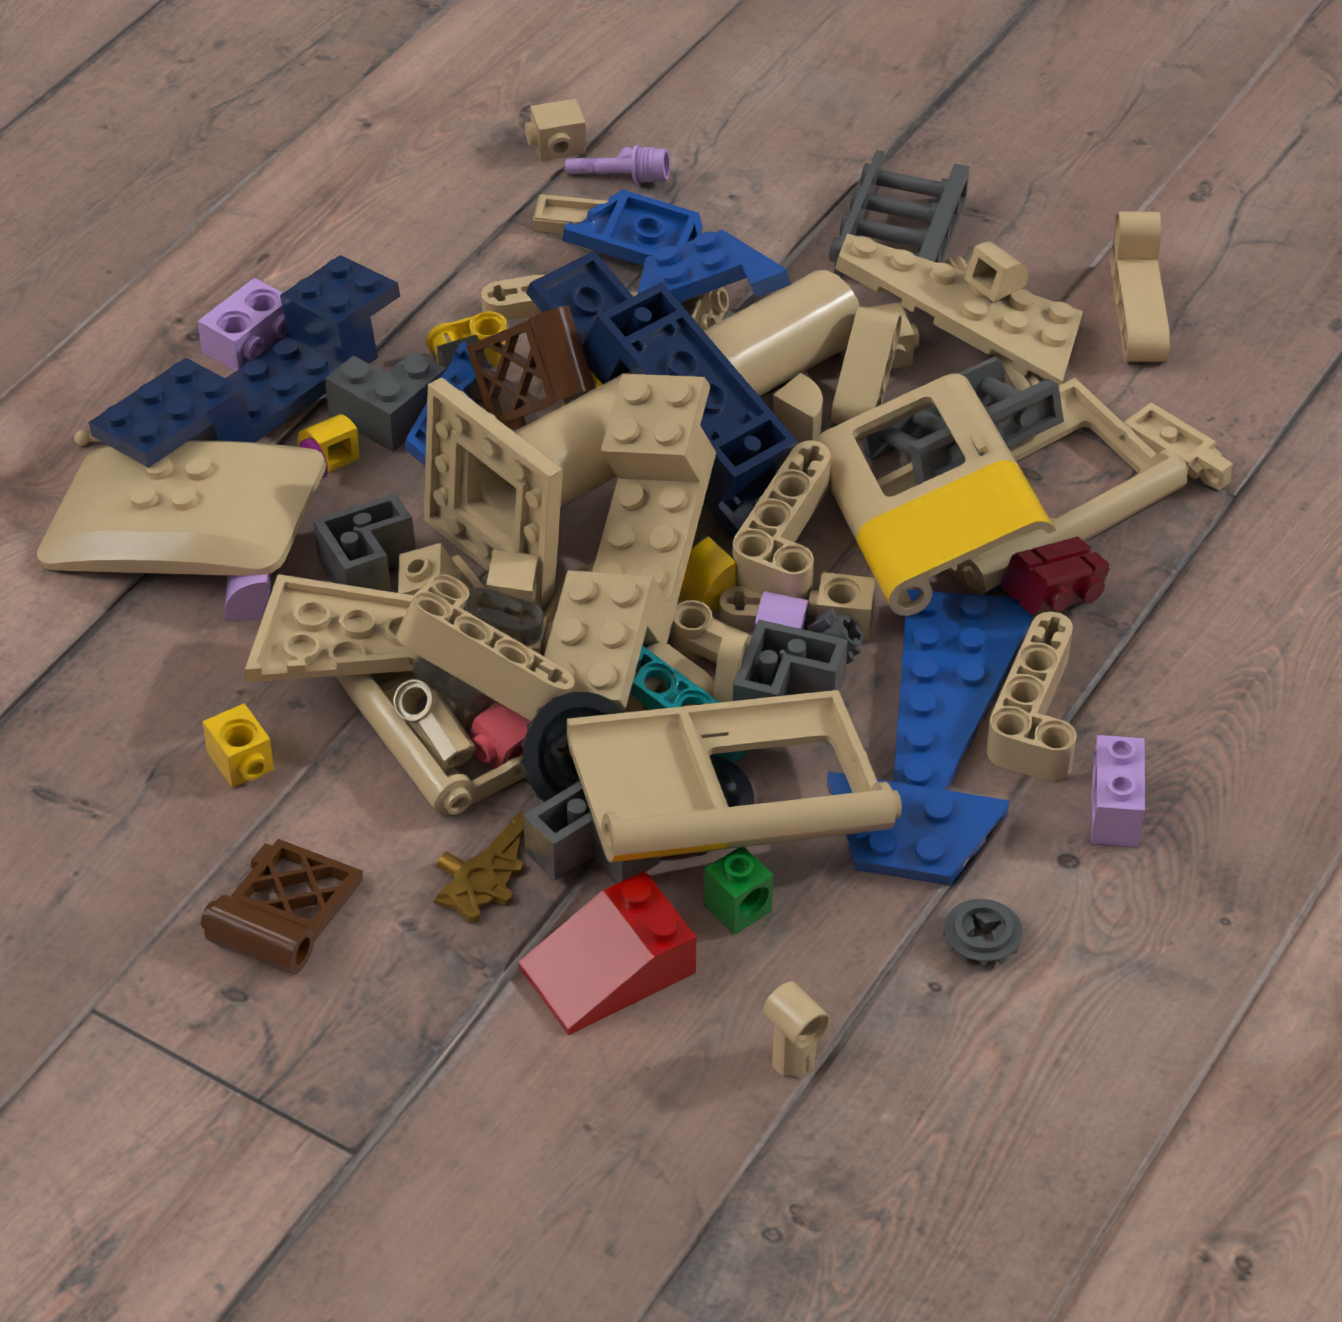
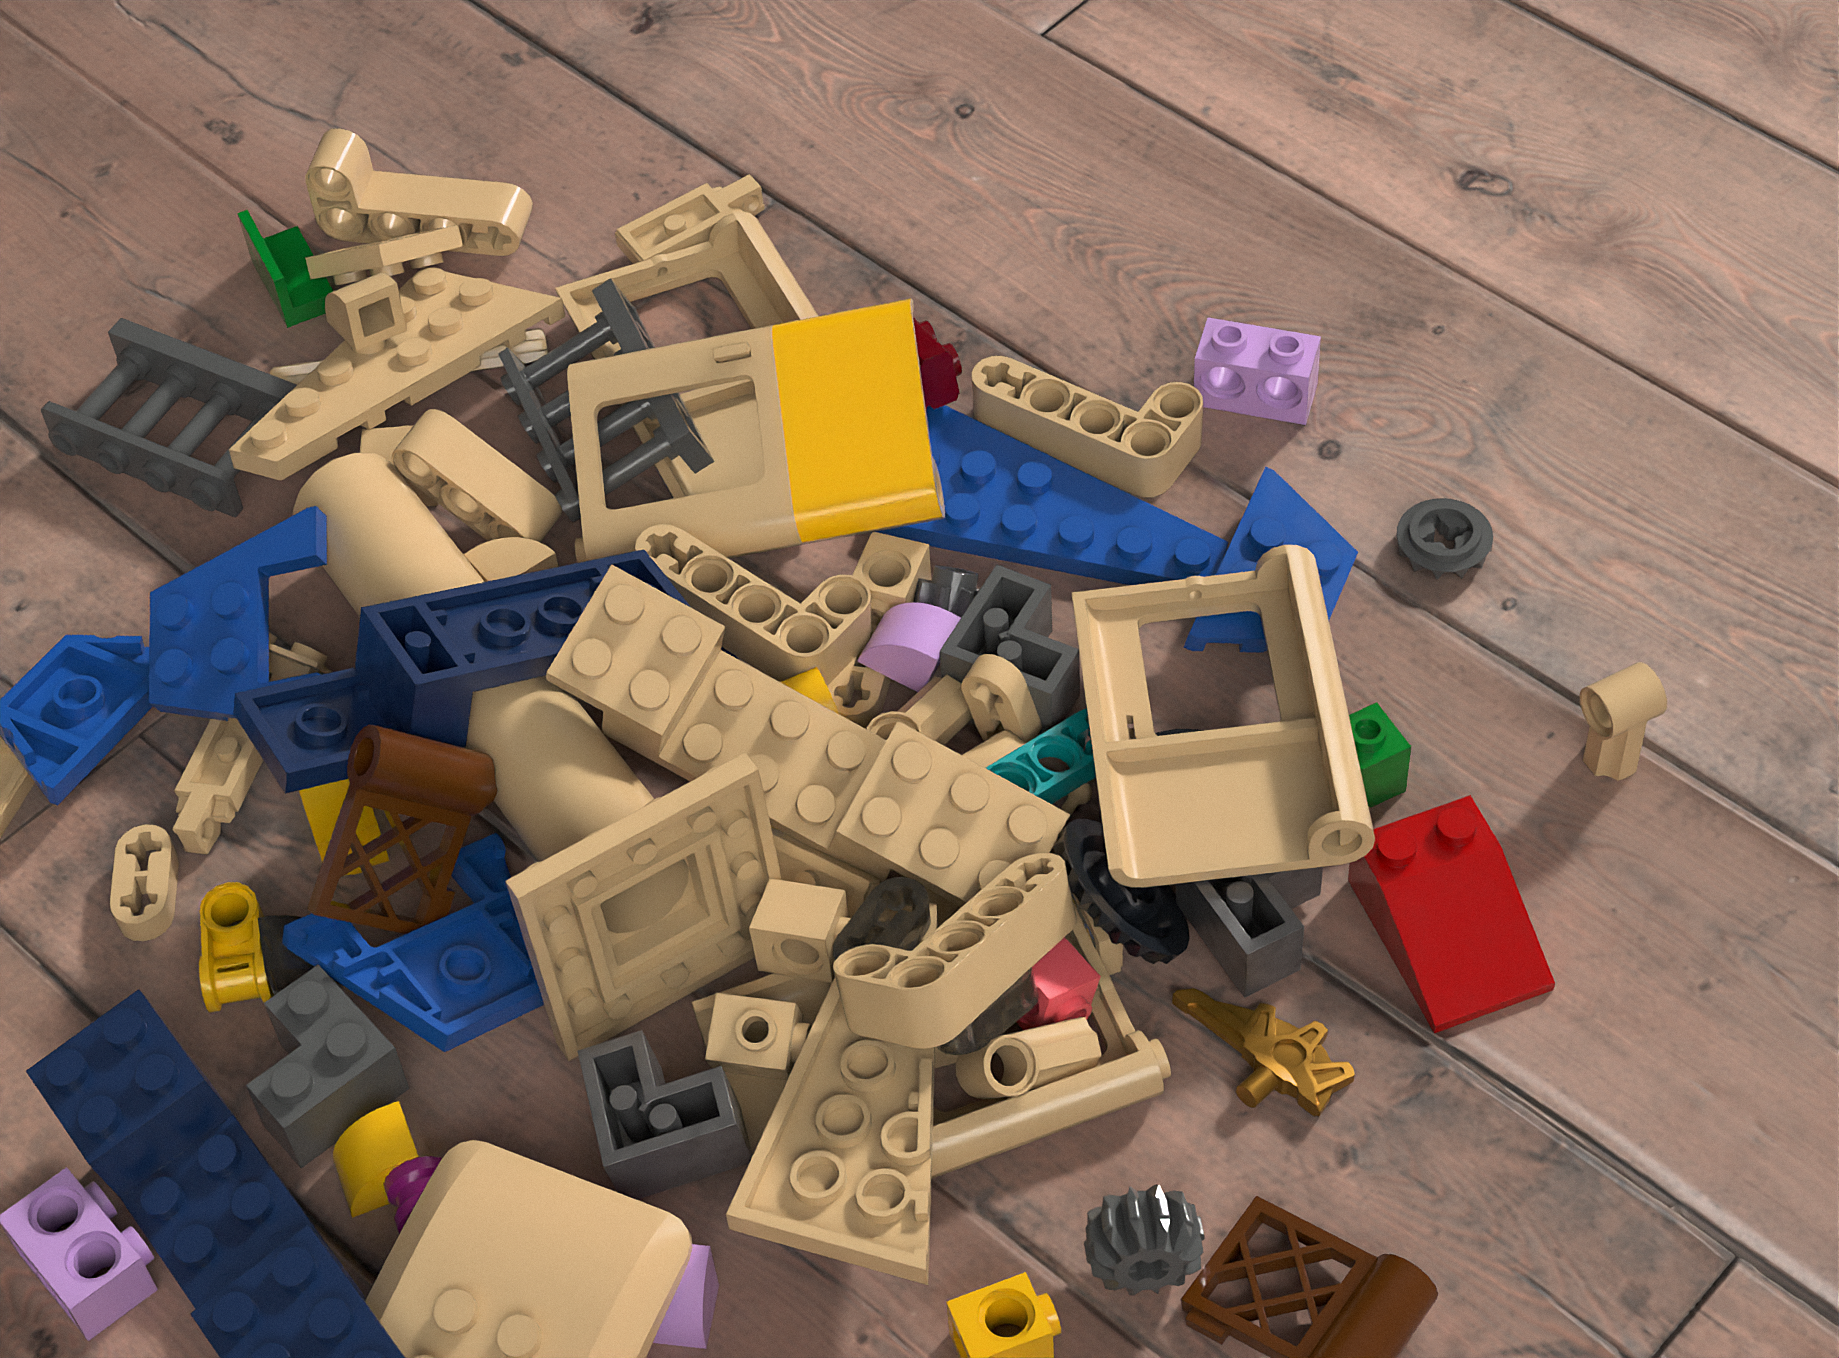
camera: 75 degrees left, 5 degrees up
none -> green panel [237,210,333,328]
none -> tan plate [305,225,463,286]
none -> dark grey gear [1084,1185,1205,1296]

